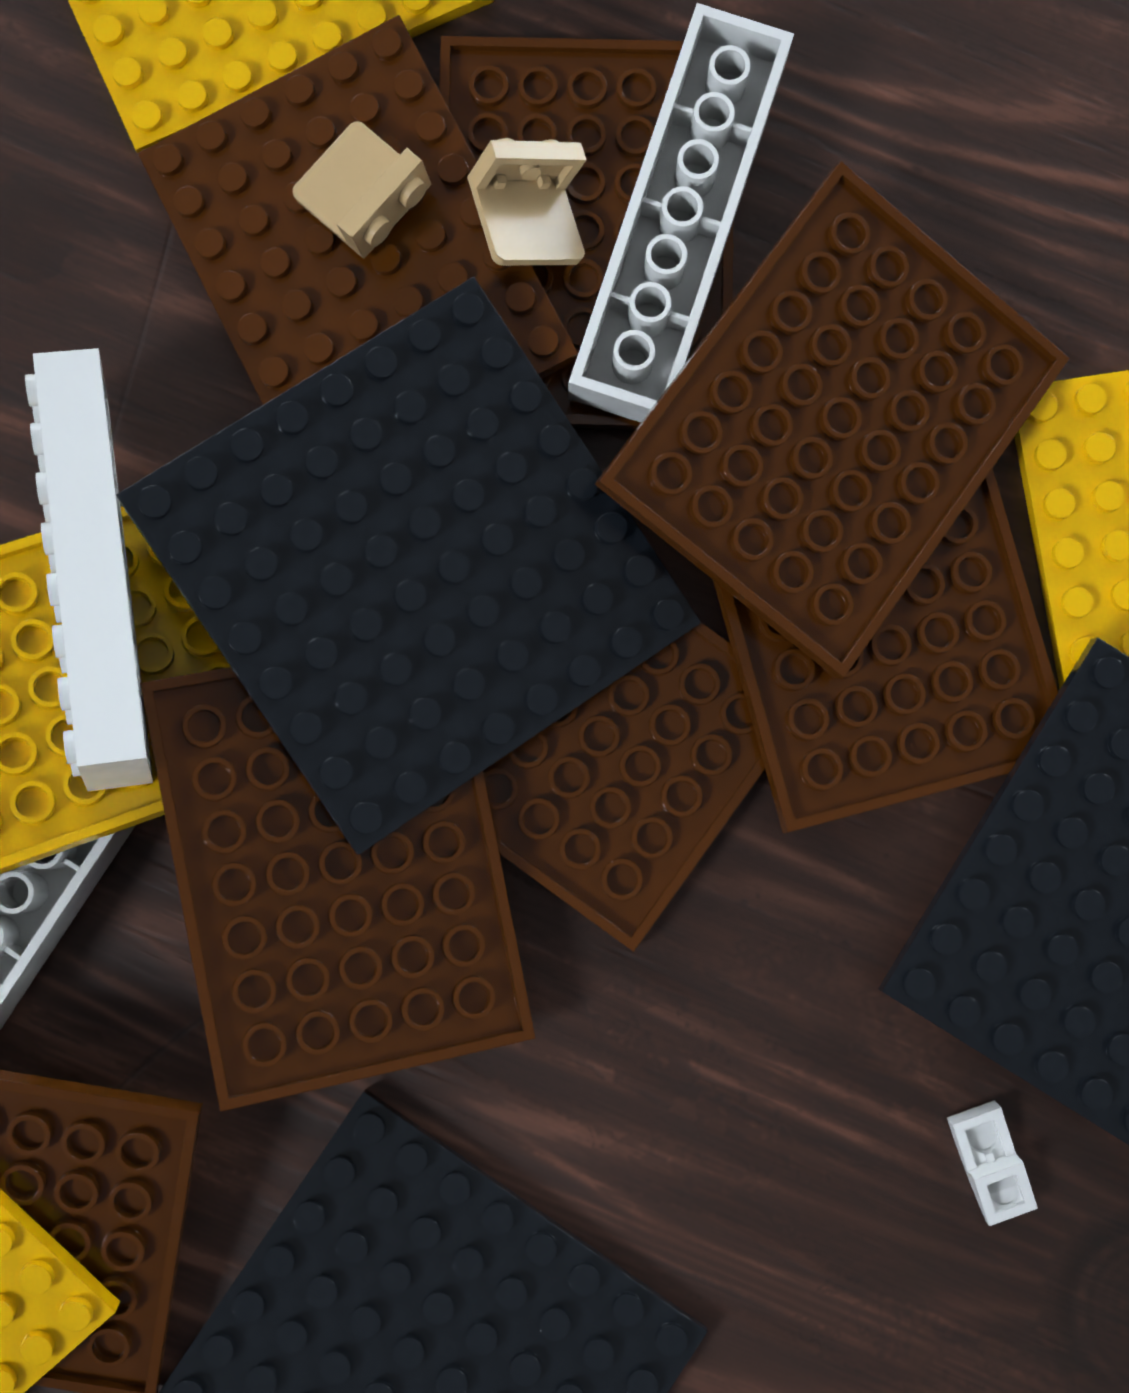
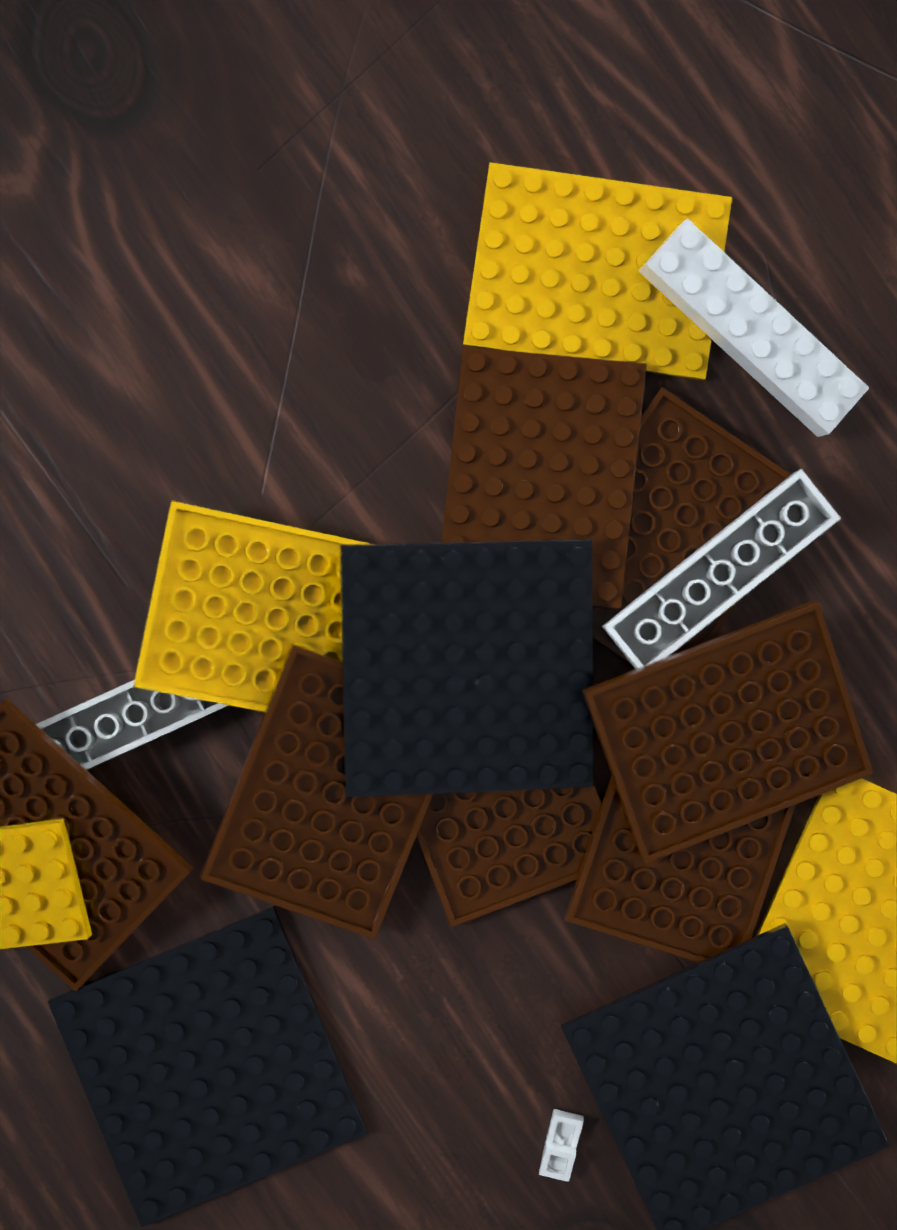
camera: 40 degrees right, 5 degrees up
white brick [25,348,153,792] -> none
tan bracket [293,121,432,259] -> none
tan bracket [467,138,587,266] -> none

